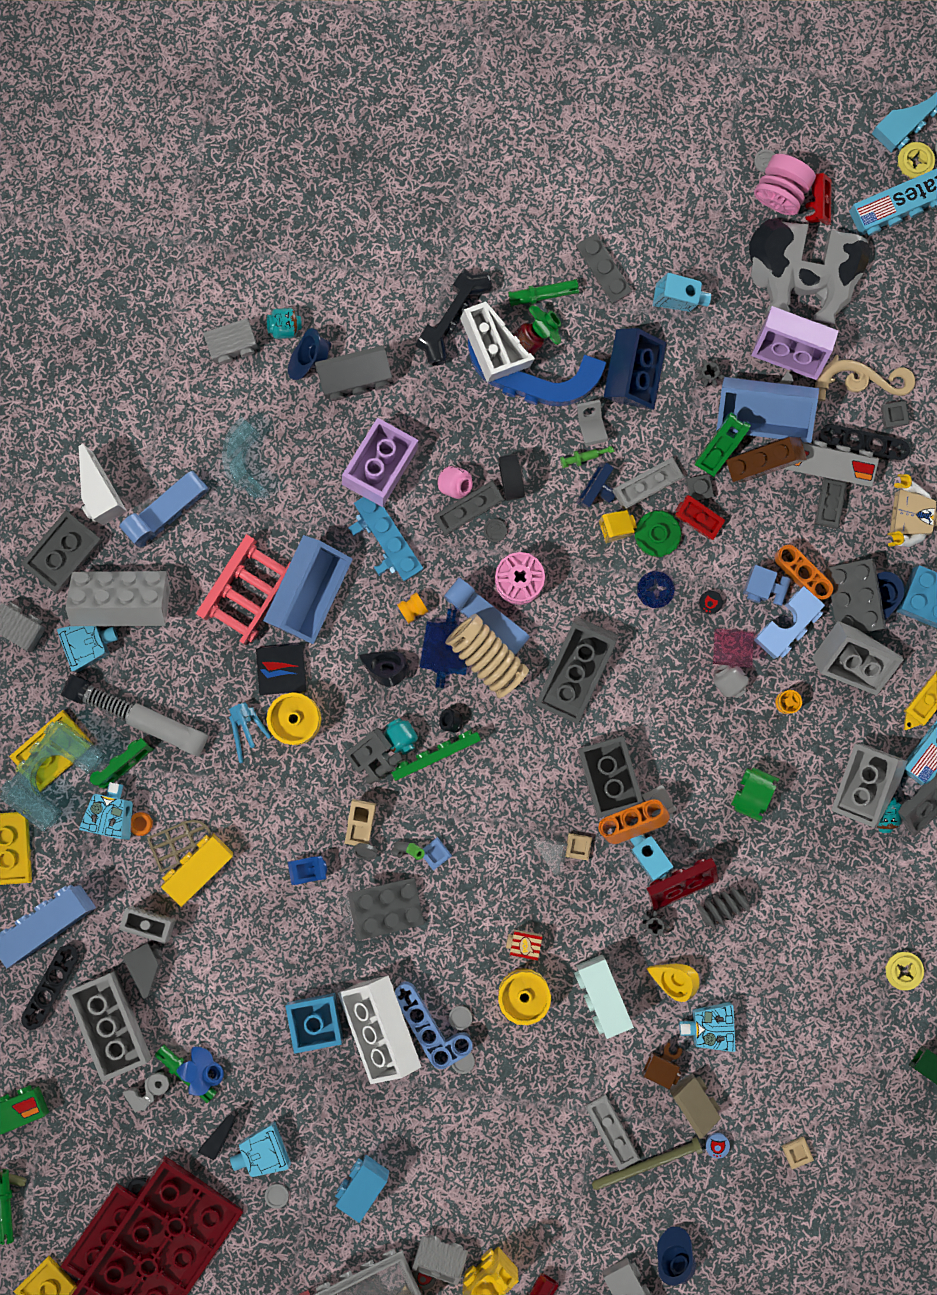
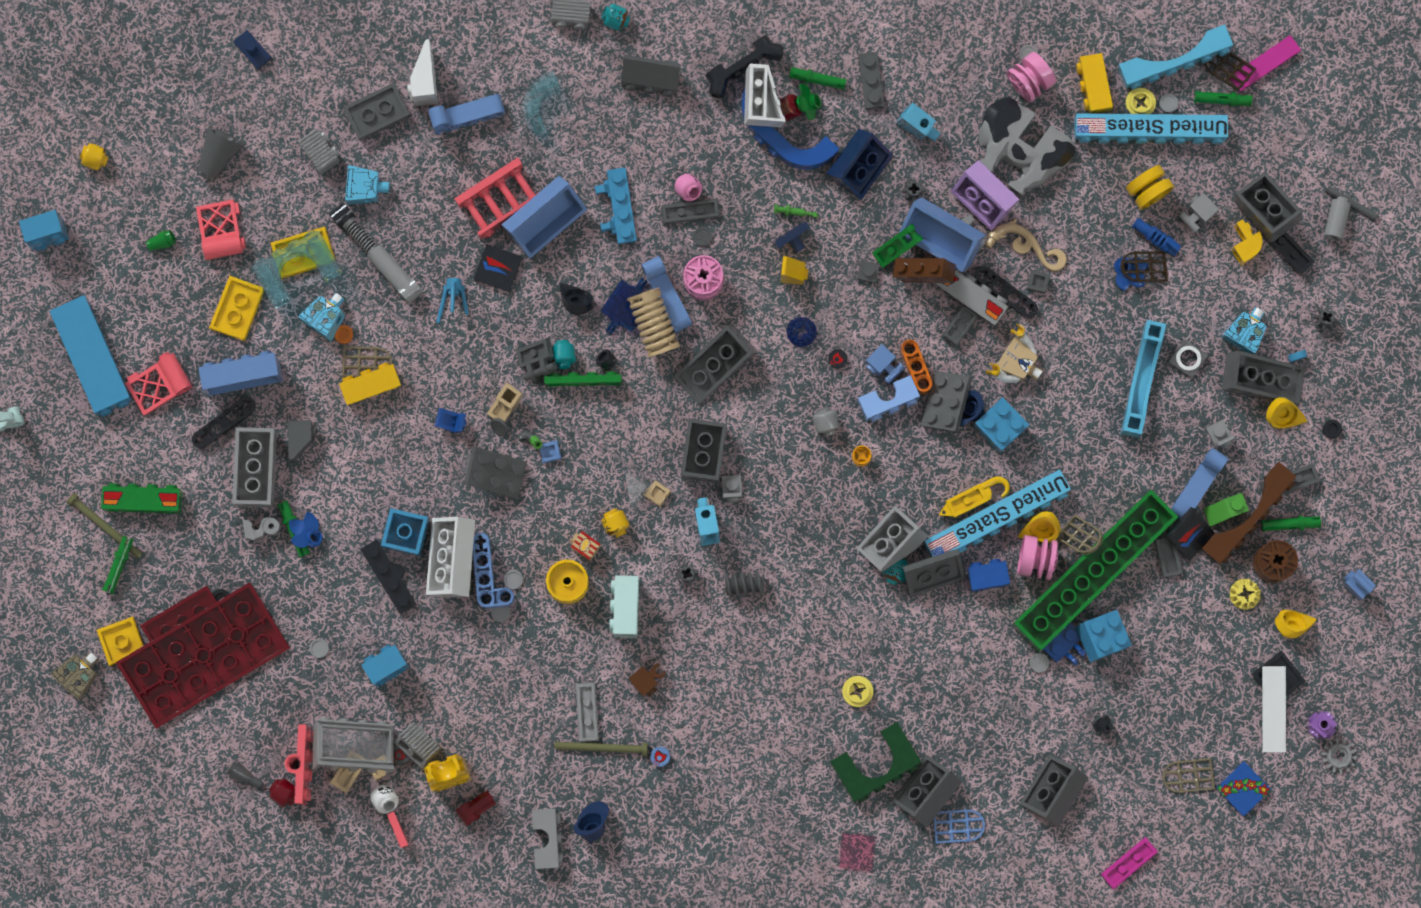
camera: 20 degrees right, 5 degrees down
light grey brick [65,571,170,626] -> none
green plate [90,738,154,789] -> none
light grey brick [119,905,176,943] -> none
black slope [198,1110,239,1160] -> none
medium azure torso [230,1121,291,1177] -> none
yellow wheel [266,692,322,745] -> none
dark blue piece [288,328,332,380] -> none
lavender brick [342,418,418,507] -> none
light orange wheel [396,592,428,624] -> none
black tyre [498,454,525,501] -> none
light grey bracket [577,400,608,446] -> none
orange beam [598,799,670,844] -> none
light grey tile [612,457,684,510] -> none
green tile [634,511,681,557] -> none
dark red plate [646,858,719,911] -> none
yellow piece [646,963,699,1002] -> none
dark tan slope [669,1073,721,1139] -> none
red plate [675,495,725,540] -> none
medium azure torso [679,1002,735,1052] -> none
clear pink piece [713,629,754,668] -> none
green brick [731,767,779,822] -> none
tan tile [782,1137,814,1170] -> none
red plate [805,173,831,226] -> none
light grey slope [812,621,904,696] -> none
none -> black hinge [360,539,417,615]
none -> yellow head [601,508,630,538]
none -> yellow brick [1076,53,1113,114]

